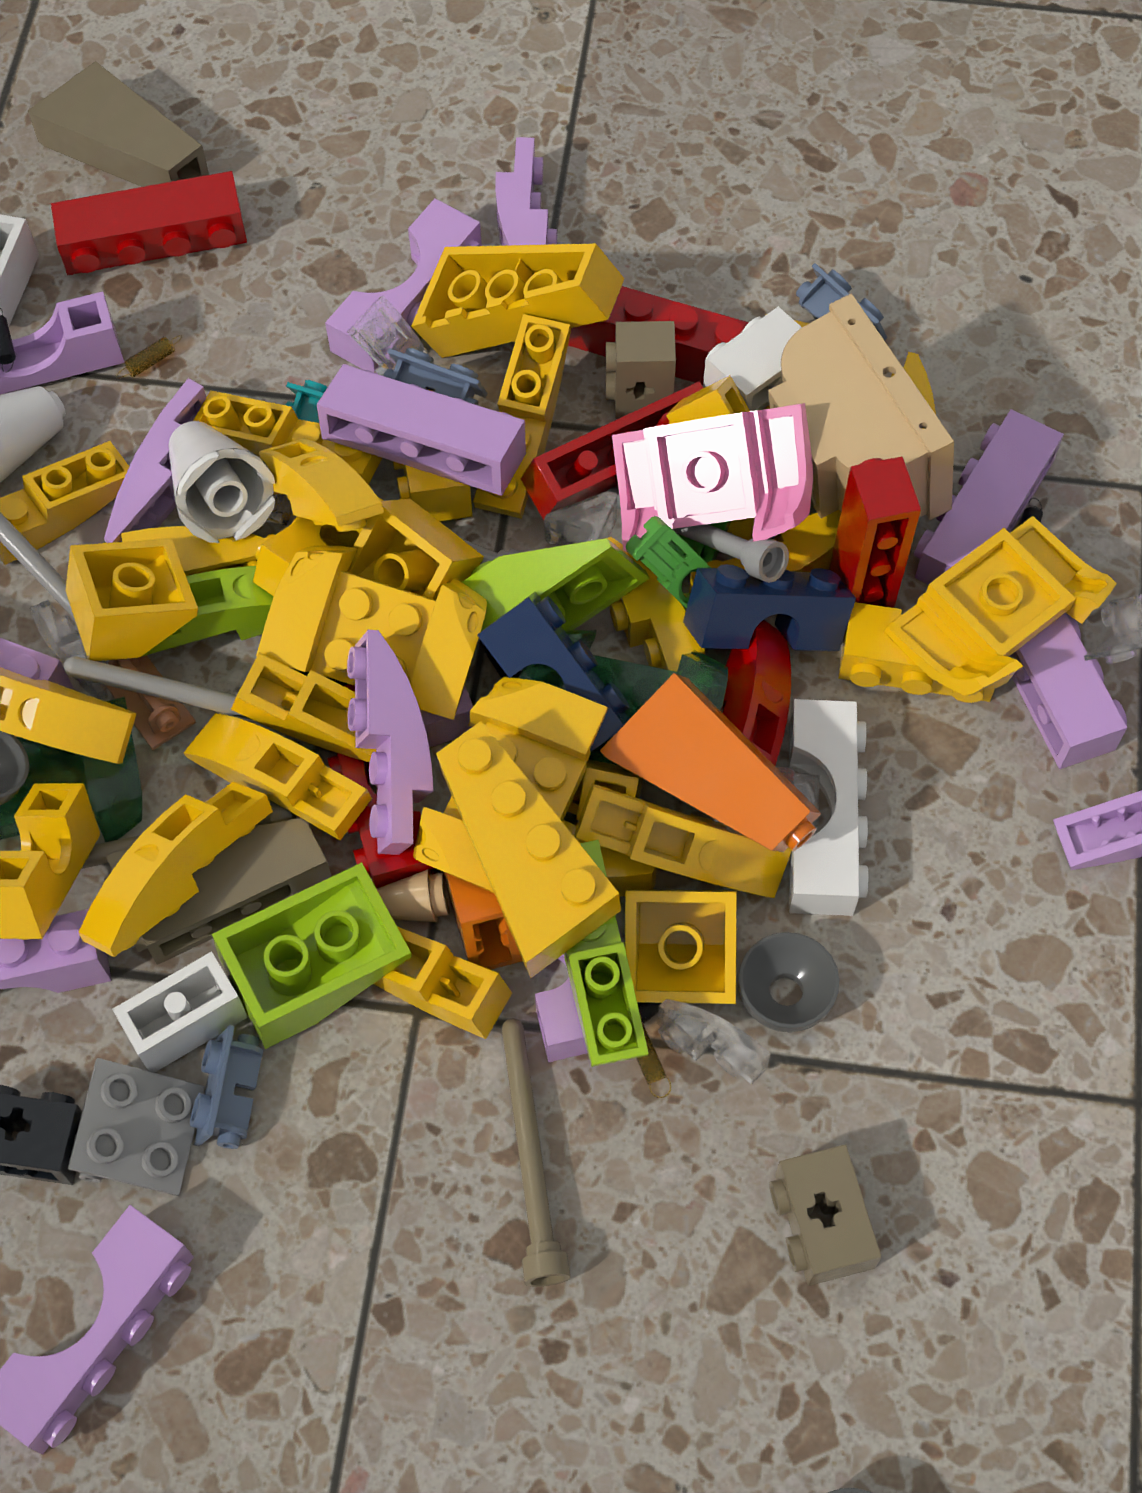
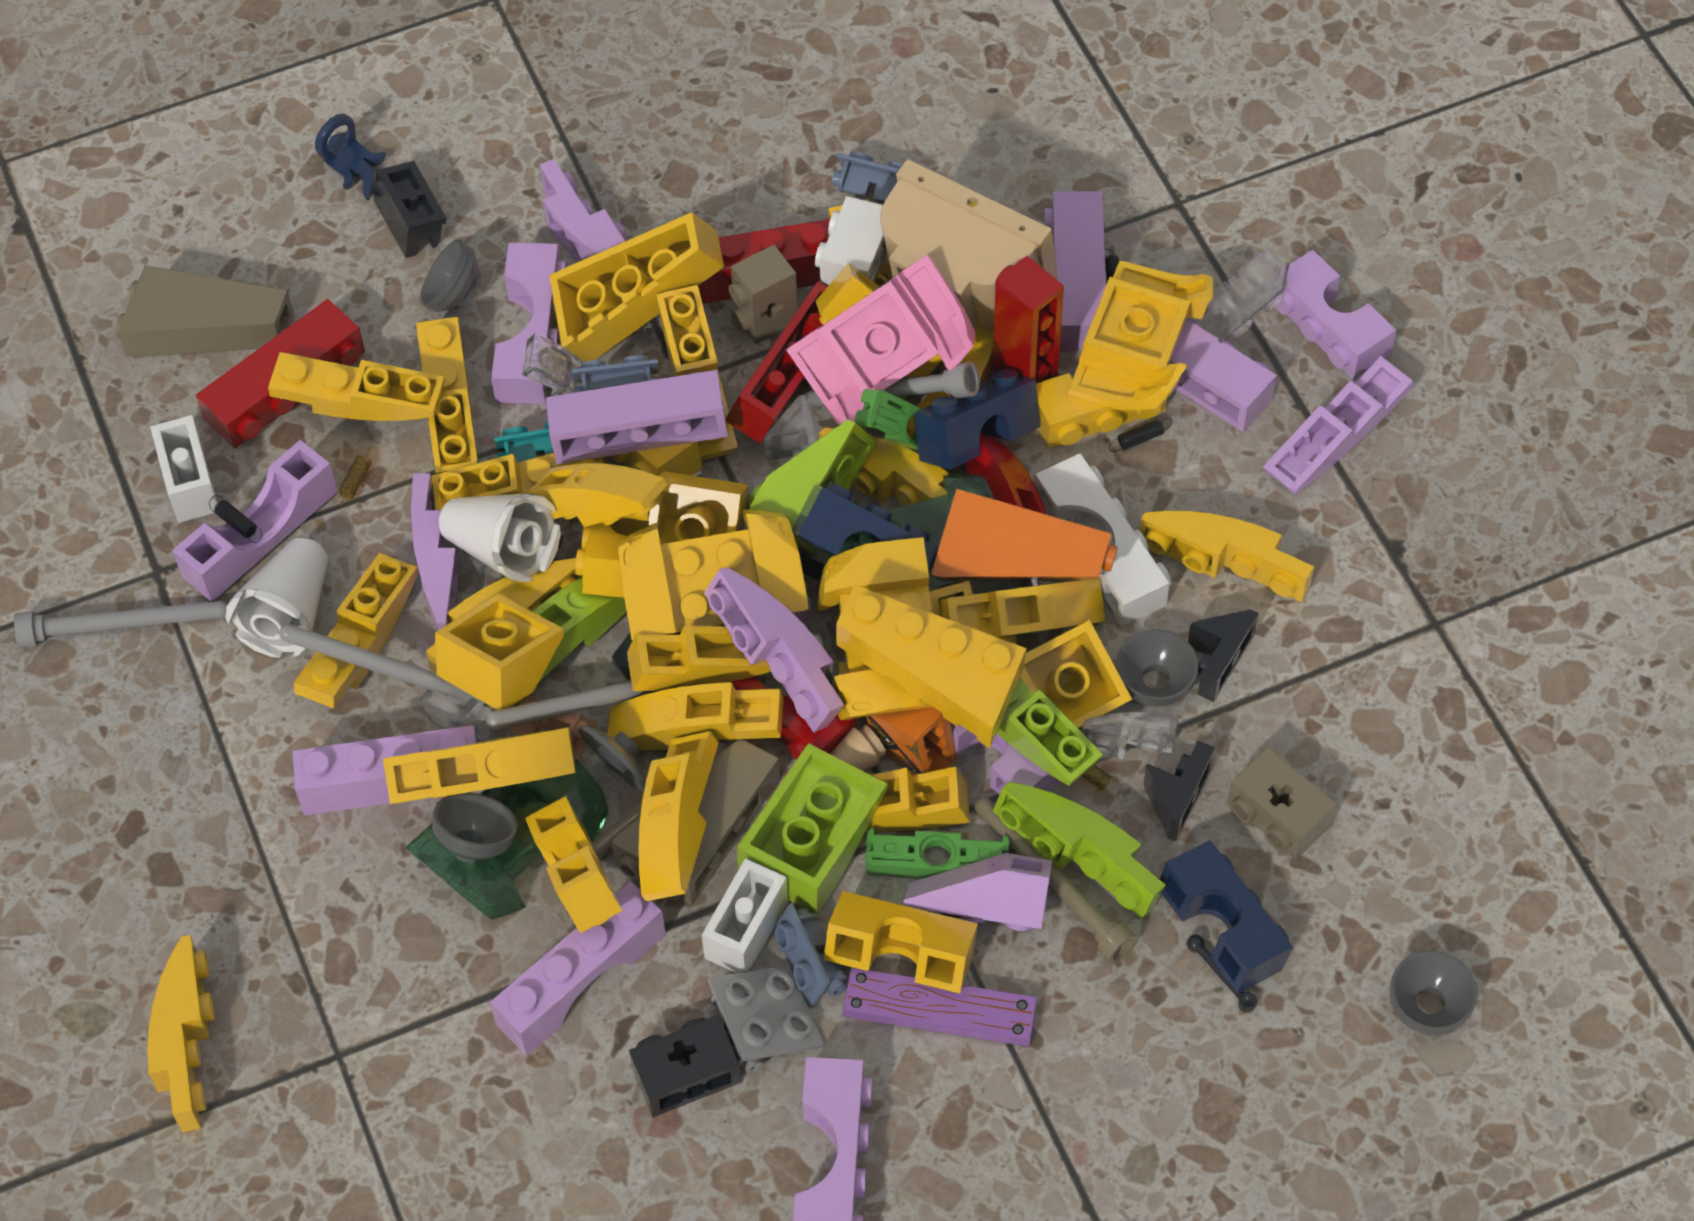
camera: 30 degrees left, 5 degrees down
none -> yellow slope [268,352,445,421]
none -> dark blue piece [315,113,386,200]
none -> black hinge [374,161,447,258]
none -> yellow slope [416,317,478,474]
none -> dark grey piece [420,240,481,312]
none -> dark grey dish [578,725,646,792]
none -> yellow arch [824,891,978,994]
none -> medium lavender tile [843,967,1037,1047]
none -> bright green piece [865,828,1009,878]
none -> lavender slope [903,853,1052,931]
none -> lime slope [992,781,1166,919]
none -> black piece [1109,418,1172,452]
none -> yellow slope [1139,511,1314,602]
none -> black slope [1144,740,1215,842]
none -> dark blue arch [1159,840,1293,994]
none -> black hinge [1186,934,1257,1013]
none -> black slope [1188,609,1259,702]

